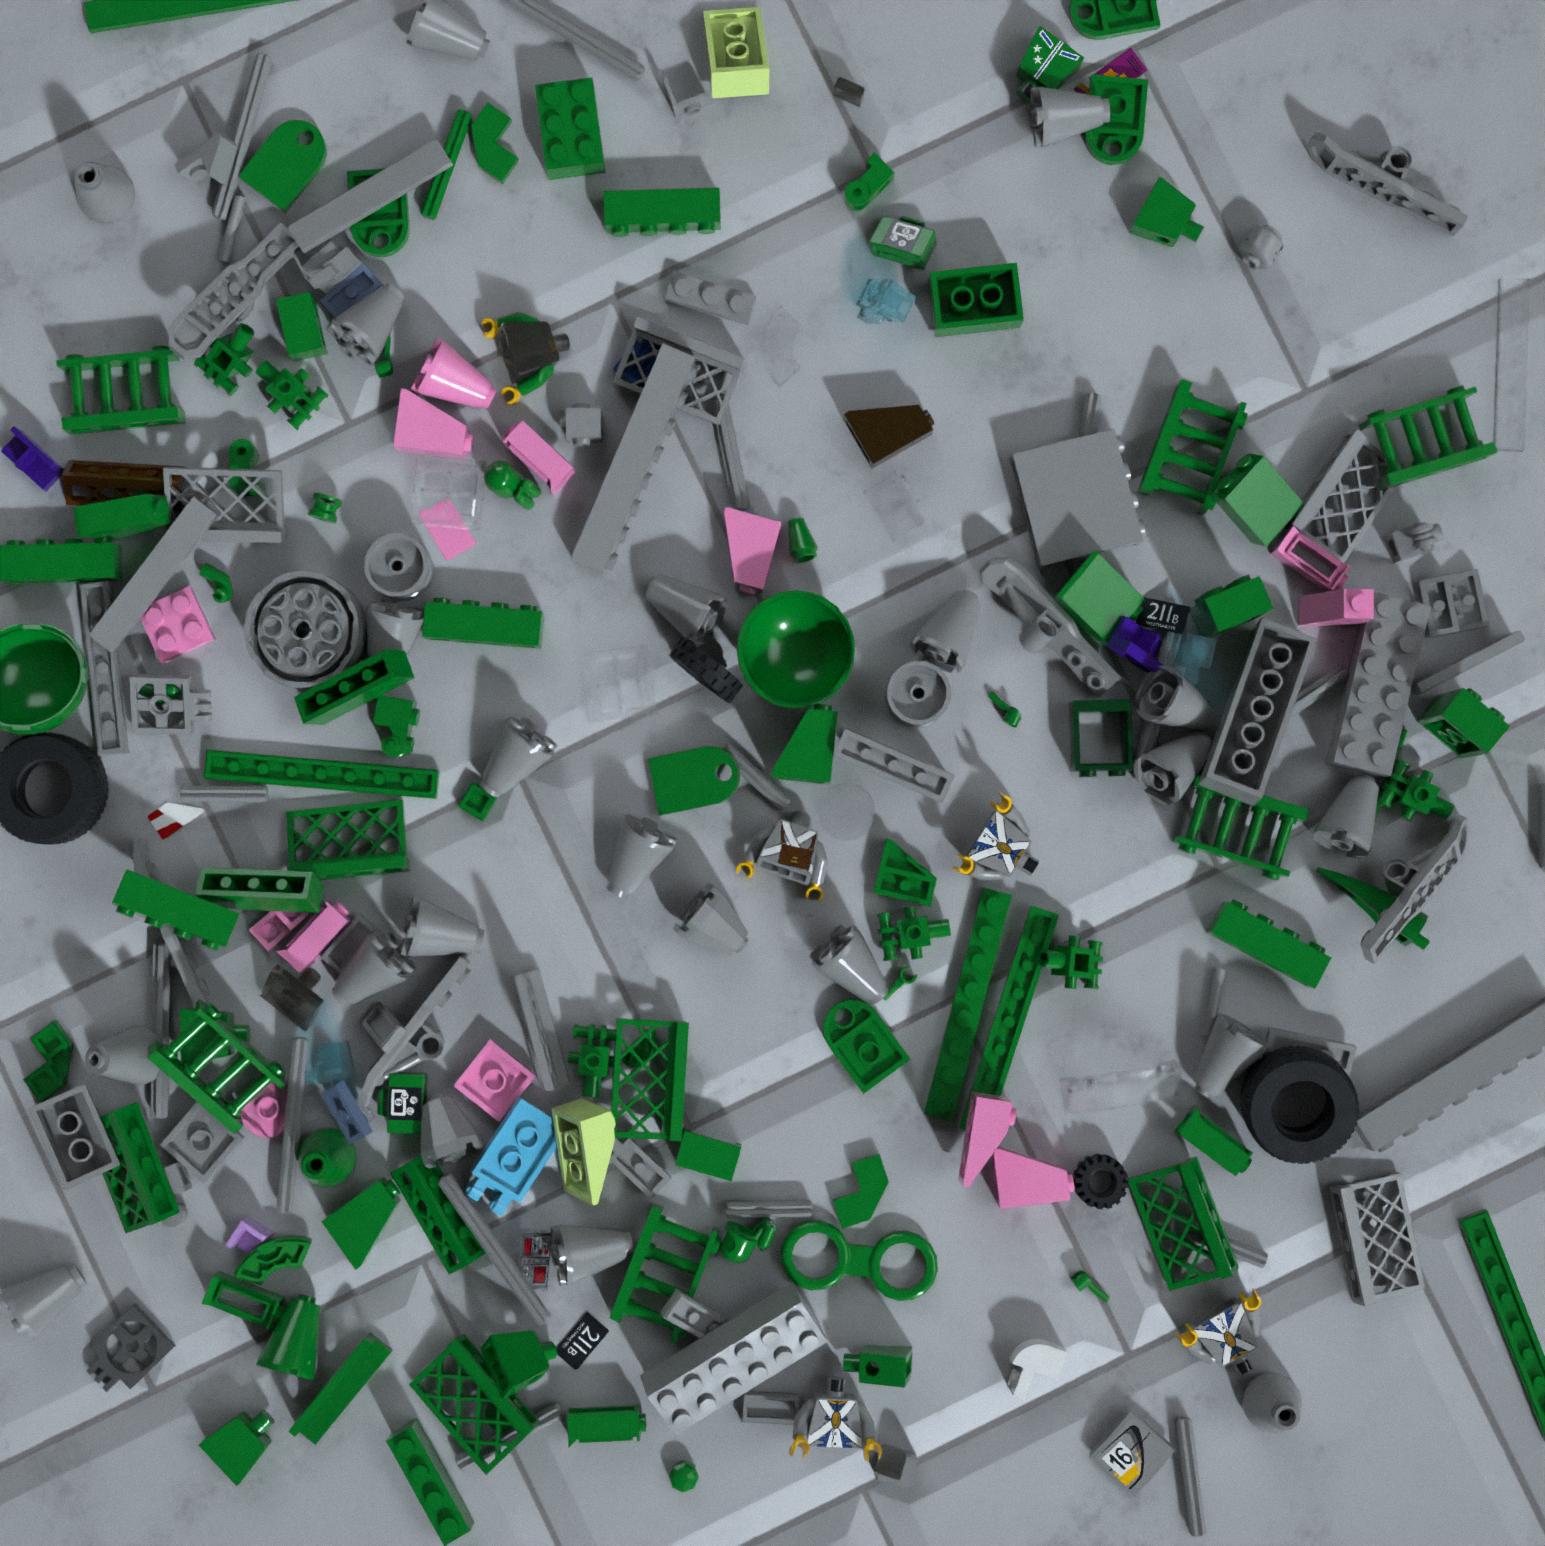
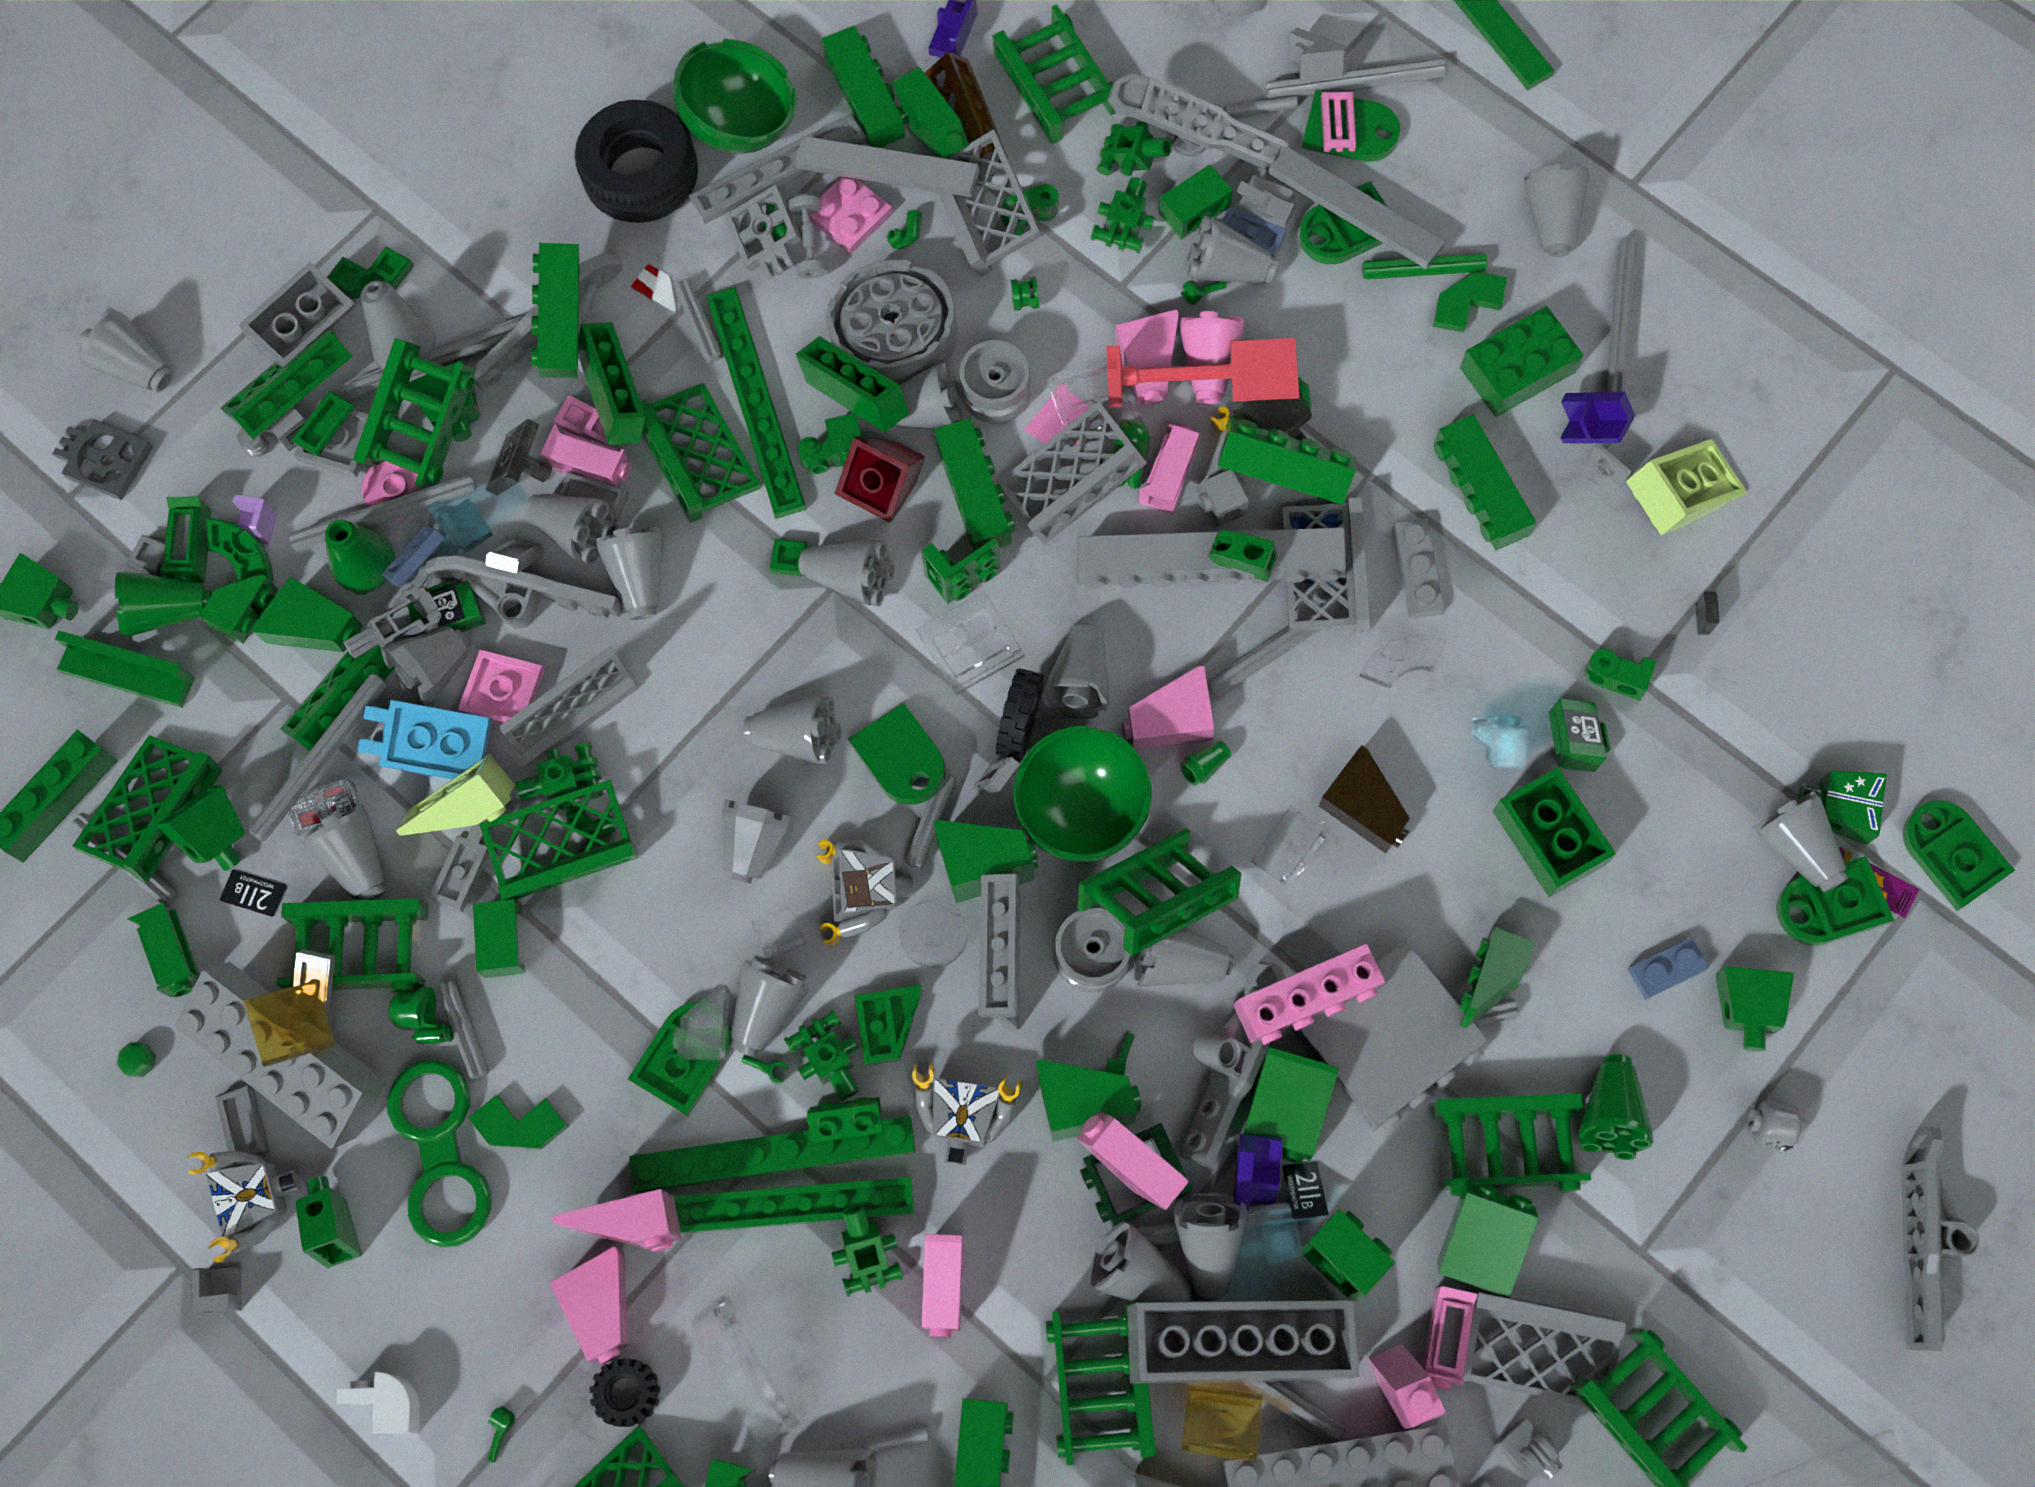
camera: 75 degrees right, 15 degrees down
none -> light grey tile [127,534,165,576]
none -> green slope [198,574,277,644]
none -> clear yellow tile [244,980,336,1067]
none -> green tile [291,390,356,457]
none -> light grey piece [344,586,441,659]
none -> clear slope [673,985,731,1061]
none -> light grey wheel [789,195,828,279]
none -> green bracket [807,1097,883,1143]
none -> dark red slope [835,436,926,523]
none -> green bracket [921,538,1000,604]
none -> bright pink slope [922,1234,966,1338]
none -> light grey tile [974,757,1020,796]
none -> light grey fence [997,401,1147,544]
none -> green slope [1035,1060,1142,1142]
none -> bright pink slope [1077,1111,1189,1210]
none -> green fence [1078,828,1242,956]
none -> coral piece [1106,338,1299,407]
none -> clear yellow tile [1181,1385,1263,1462]
none -> green leg [1208,530,1278,582]
none -> green brick [1218,419,1356,505]
none -> bright pink brick [1233,943,1385,1045]
none -> bright pink tile [1321,92,1356,152]
none -> green slope [1458,927,1535,1028]
none -> dark purple panel [1560,392,1635,444]
none -> green cone [1579,1054,1654,1160]
none -> sand blue plate [1628,937,1710,1000]

